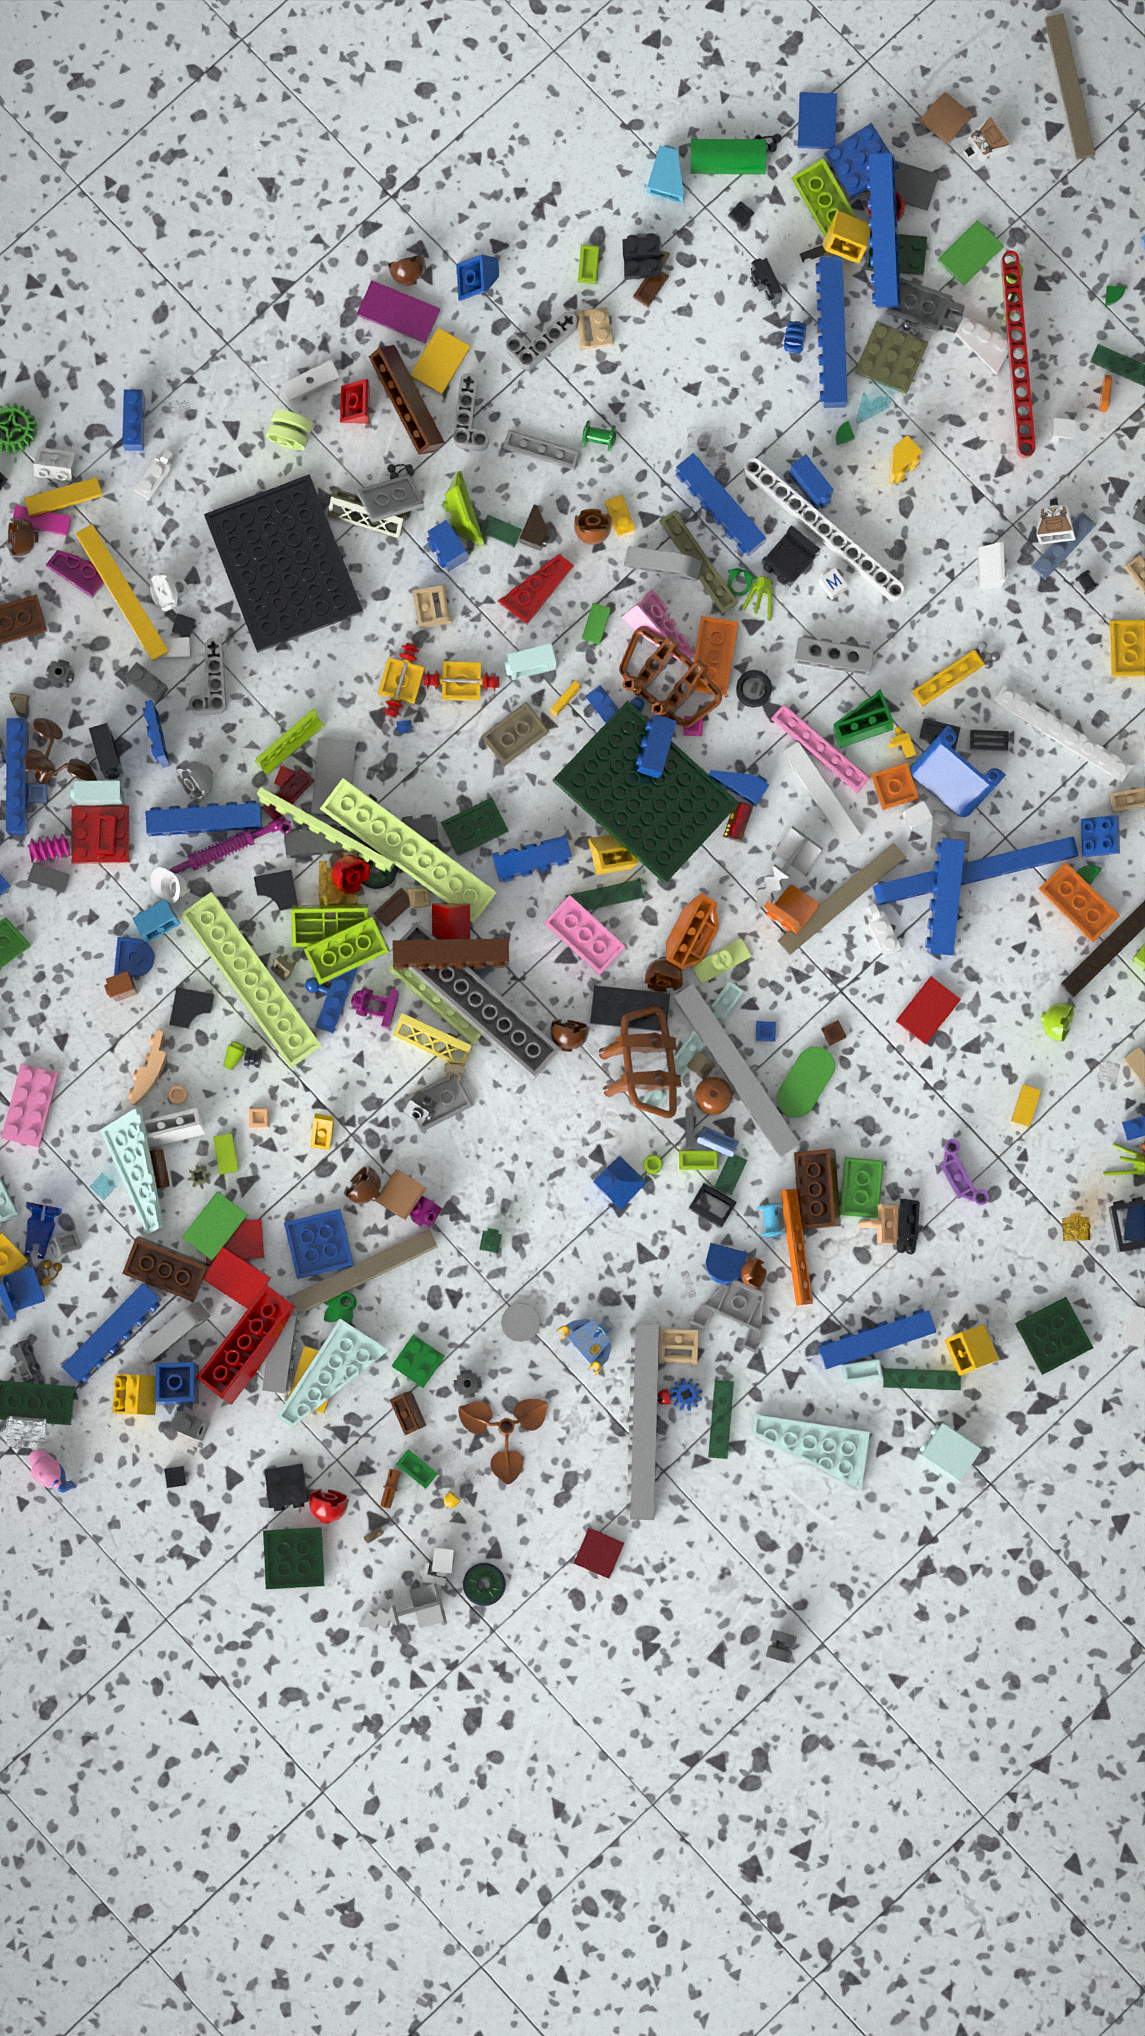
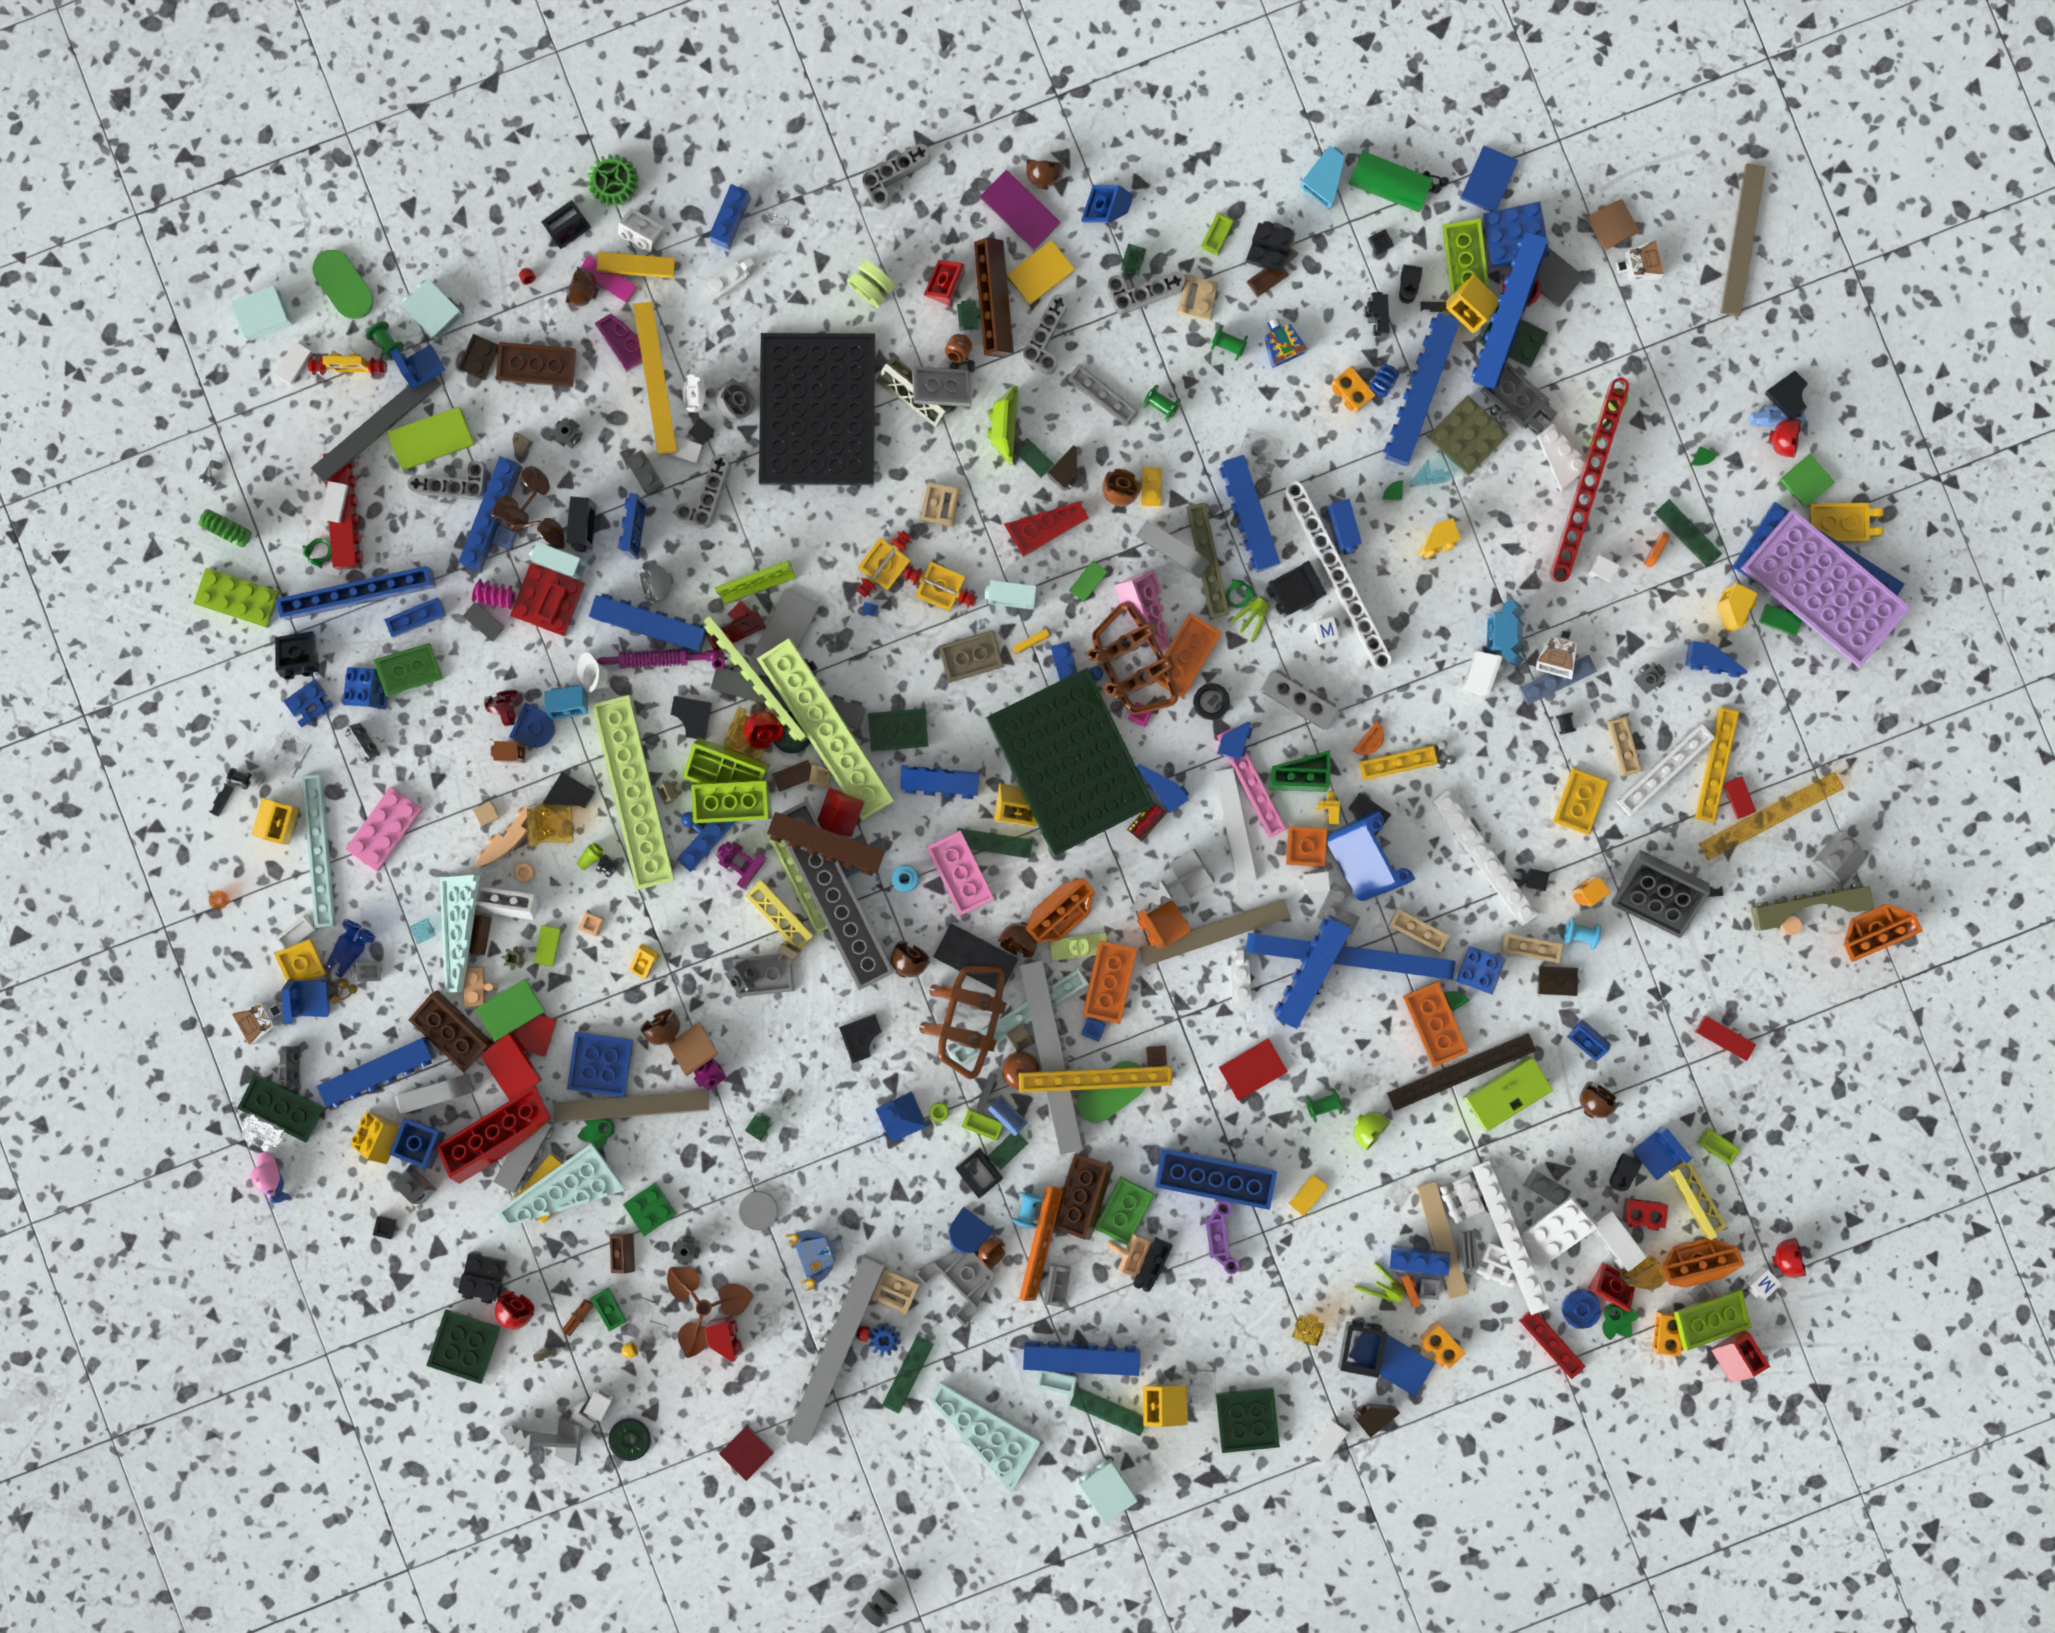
camera: 25 degrees right, 5 degrees up
white tile [281,360,340,402] -> none
blue brick [426,520,467,572] -> none
blue brick [636,715,677,778] -> none
bright green tile [937,220,1004,286] -> none
black tile [970,730,1009,751] -> none
none -> light nougat plate [464,967,497,1007]
none -> tan tile [473,801,500,827]
none -> dark red tile [484,690,523,726]
none -> clear yellow bracket [527,804,574,846]
none -> red slope [704,1316,742,1362]
none -> light grey cylinder [716,380,755,420]
none -> black tile [839,1014,882,1064]
none -> light grey beam [862,144,930,210]
none -> medium azure hose [891,865,919,892]
none -> dark orange head [945,334,973,363]
none -> clear green brick [957,300,981,331]
none -> yellow tile [1019,1066,1172,1093]
none -> light grey hinge [1043,1263,1071,1307]
none -> orange plate [1082,940,1137,1024]
none -> clear green brick [1121,243,1146,276]
none -> blue brick [1154,1147,1277,1210]
none -> green hose [1211,325,1248,361]
none -> blue slope [1217,721,1253,761]
none -> torso [1264,318,1307,368]
none -> green hose [1306,1088,1343,1122]
none -> light orange brick [1331,366,1375,413]
none -> orange tile [1353,721,1384,755]
none -> tan plate [1388,909,1449,953]
none -> black piece [1399,264,1423,304]
none -> dark azure slope [1487,598,1525,667]
none -> black plate [1513,868,1550,891]

